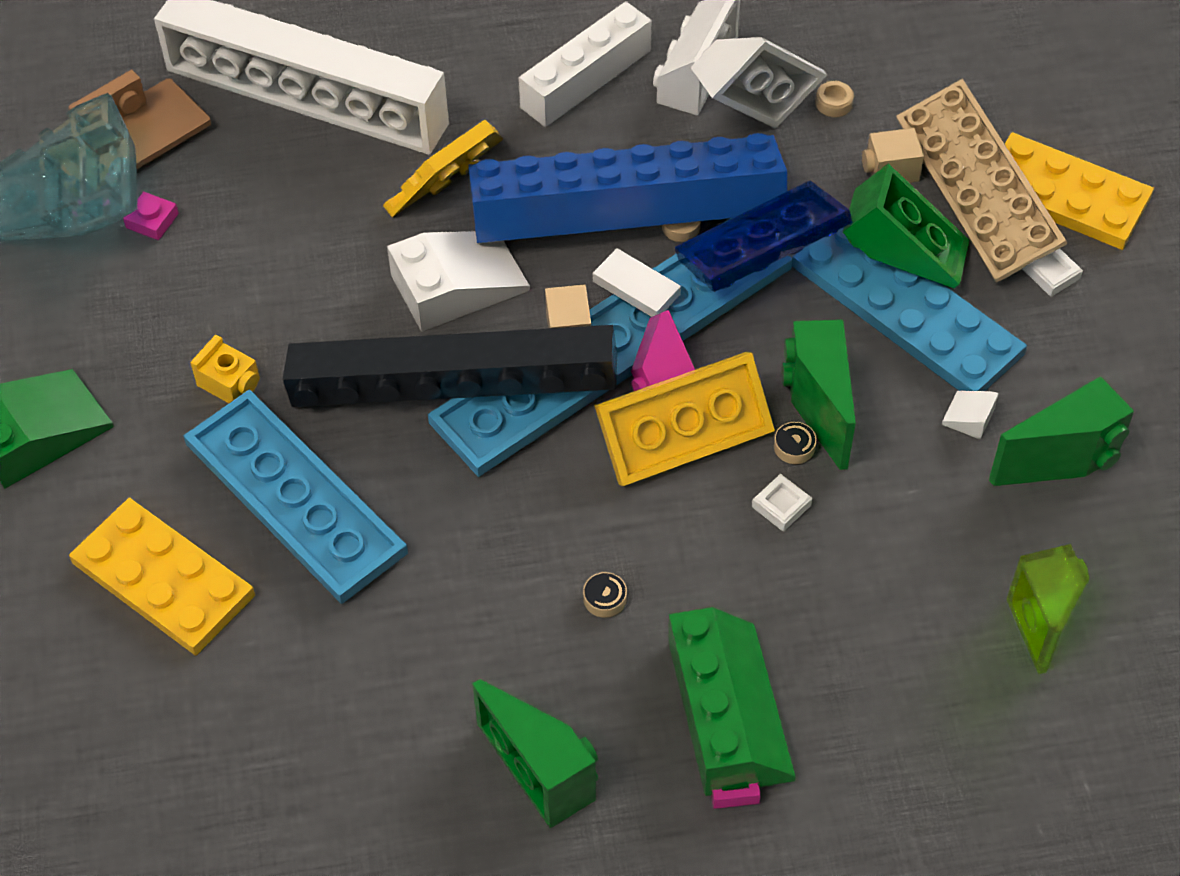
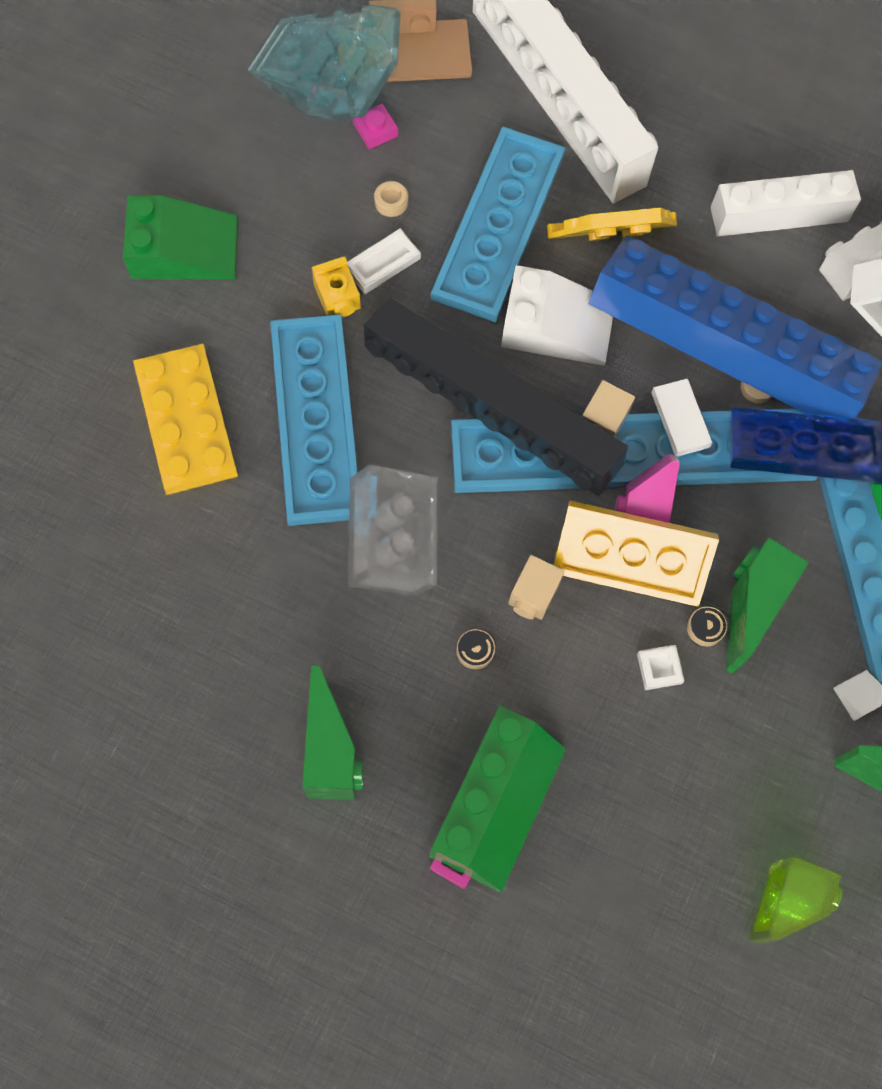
camera: 30 degrees right, 15 degrees up
none -> white tile [347,228,421,294]
none -> clear brick [348,464,437,596]
none -> tan tile [374,181,408,217]
none -> dark azure plate [431,126,566,323]
none -> tan brick [508,555,565,620]

